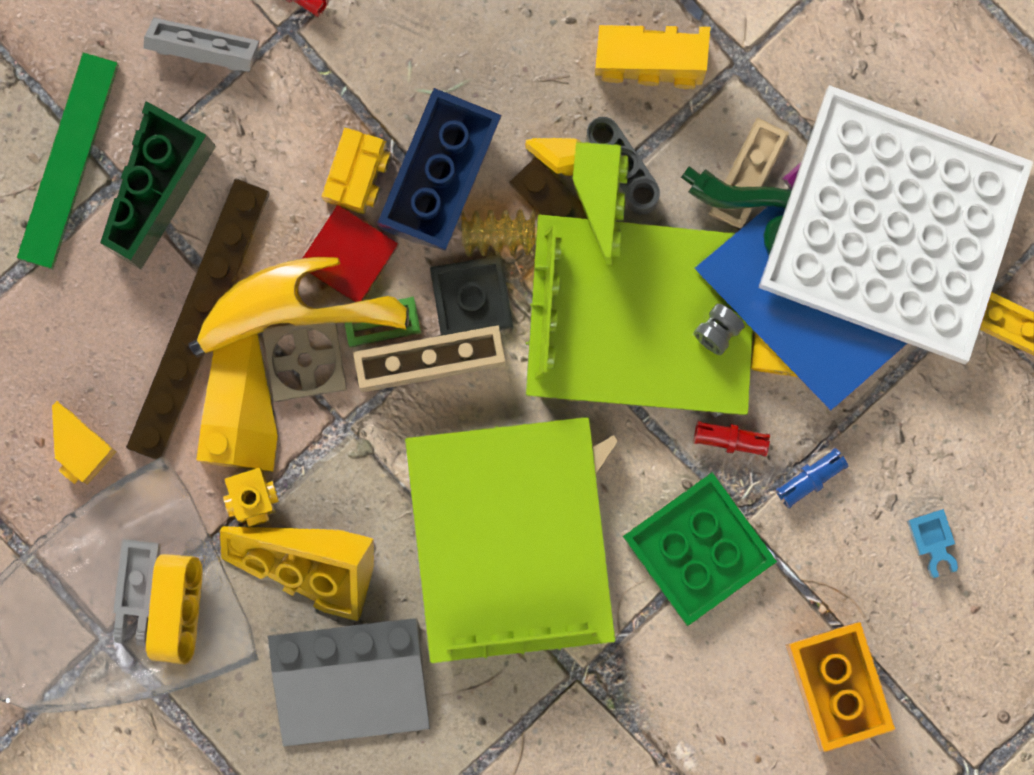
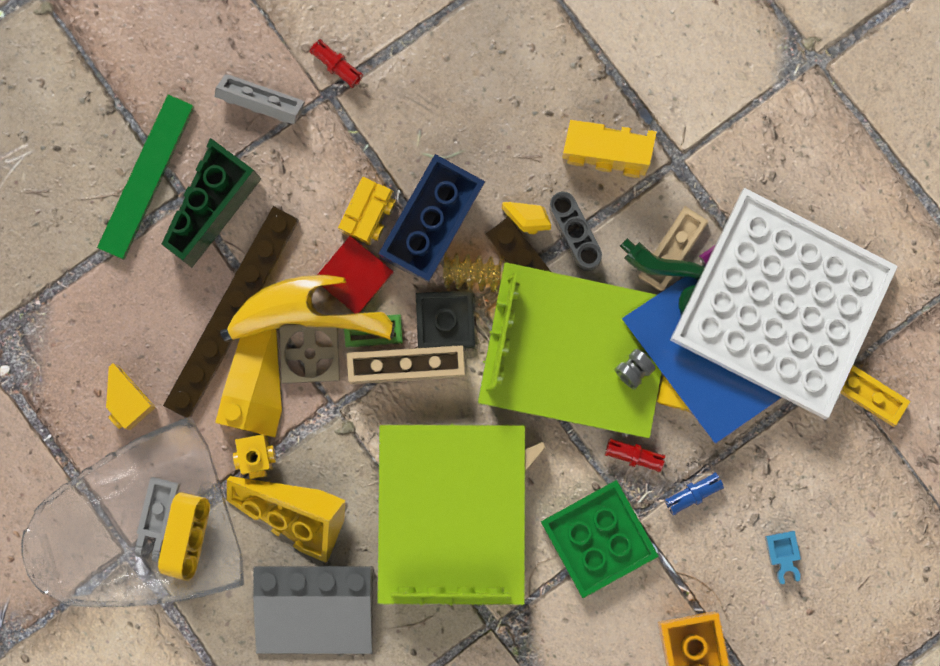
camera: 15 degrees right, 0 degrees up
lime slope [573,142,629,265] -> none

